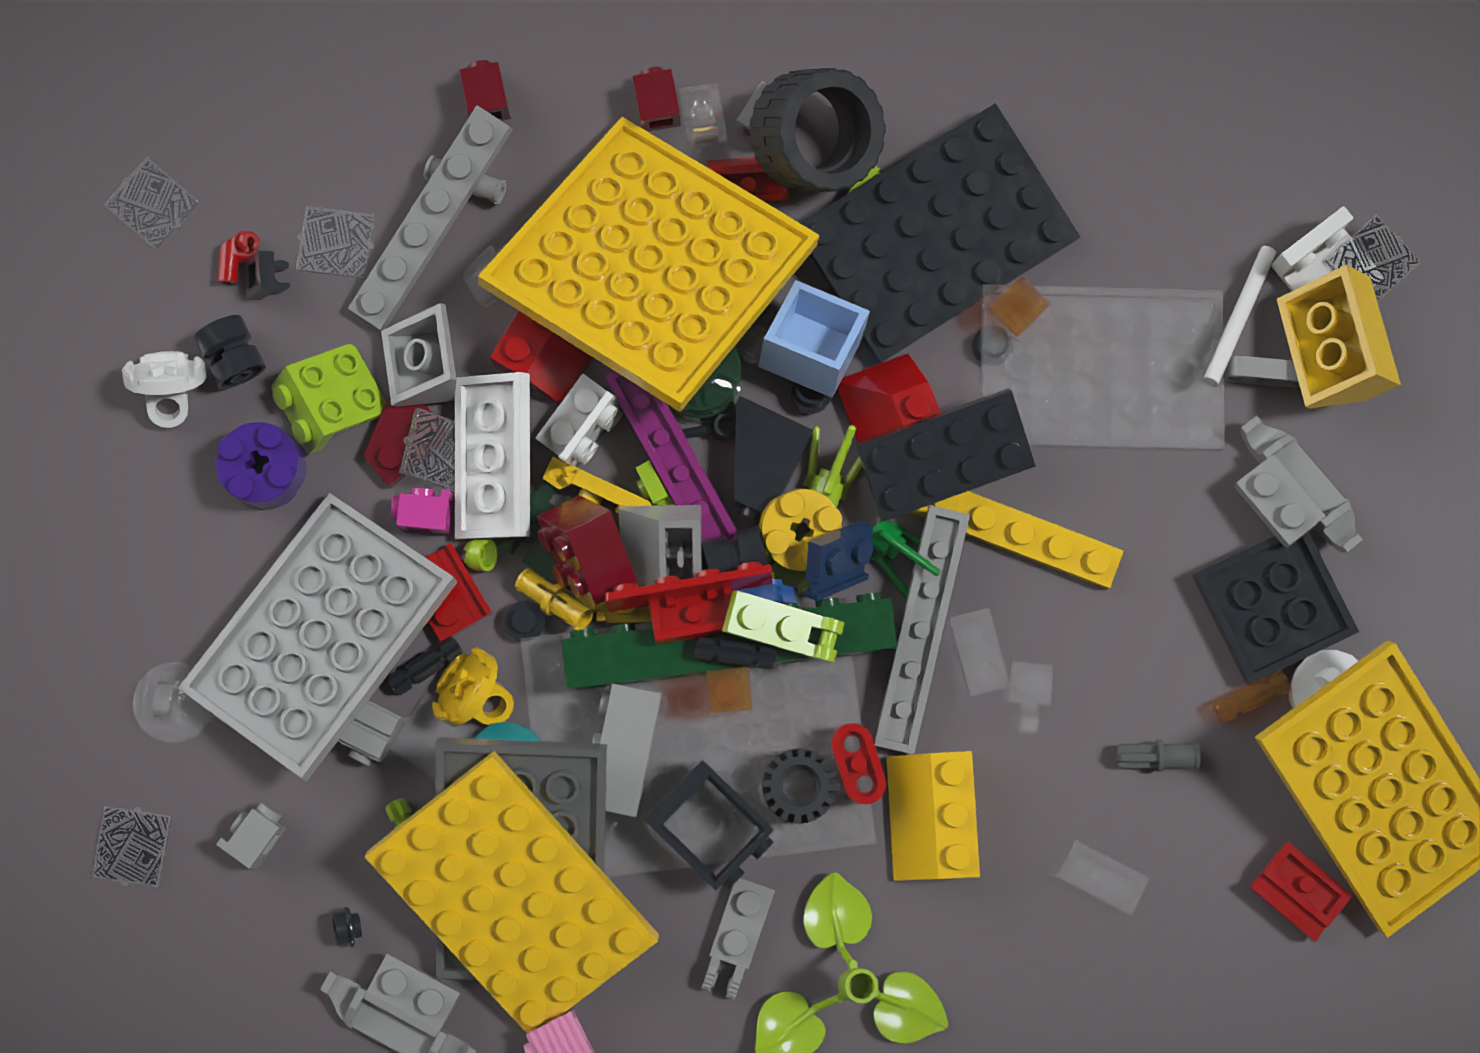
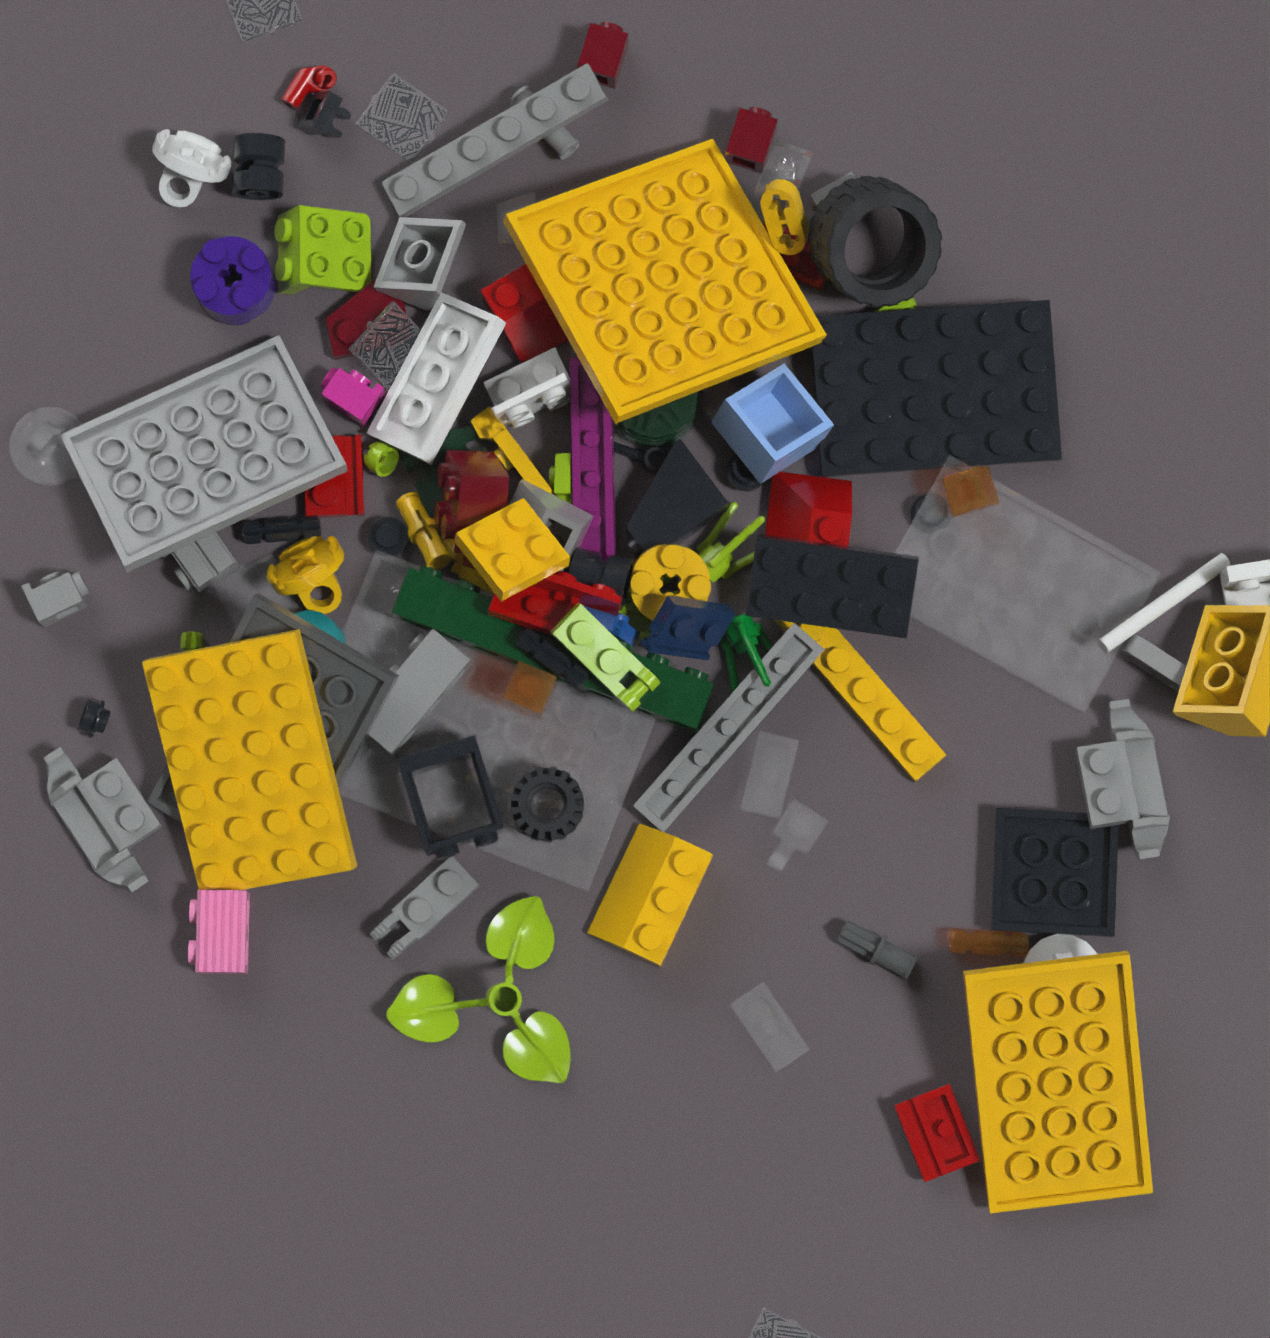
camera: 30 degrees right, 0 degrees up
red plate [831,723,886,805] -> none
none -> yellow plate [455,498,571,602]
none -> yellow beam [760,179,810,255]

